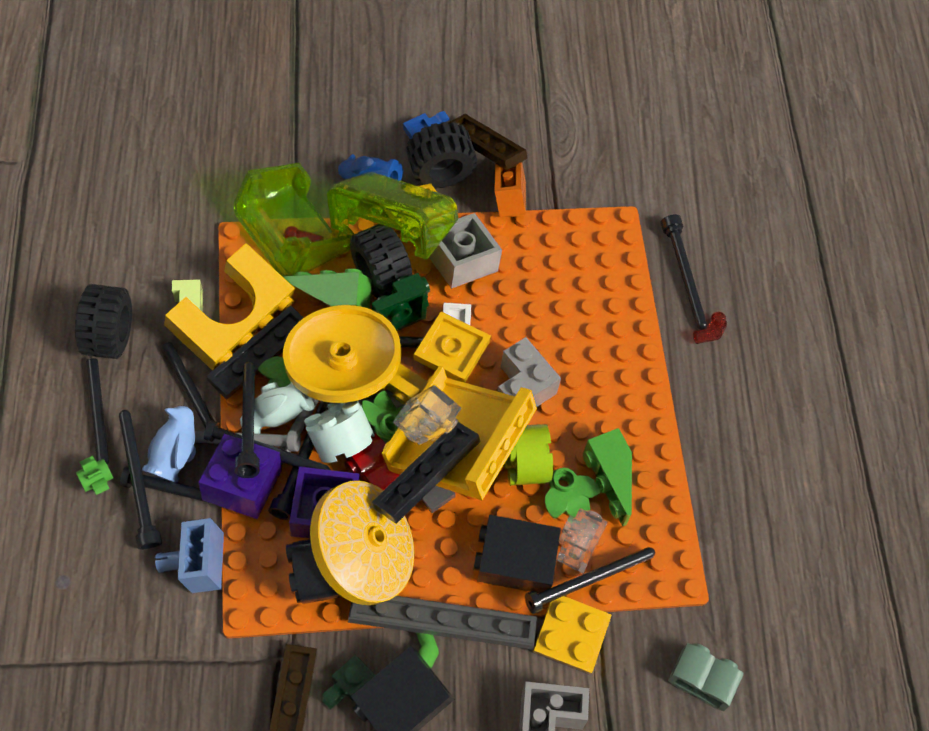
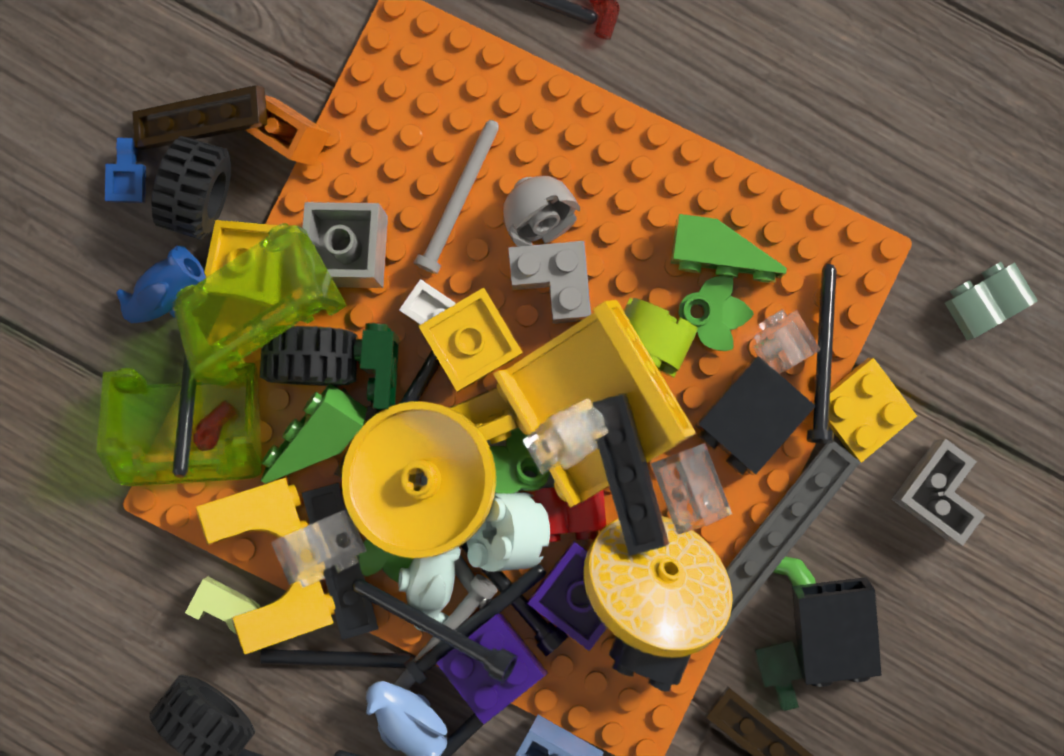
camera: 50 degrees left, 25 degrees up
none -> black bar [172,317,208,478]
none -> clear brick [271,509,367,587]
none -> light grey bar [414,120,499,274]
none -> light grey cylinder [503,176,580,247]
none -> clear brick [651,443,732,535]

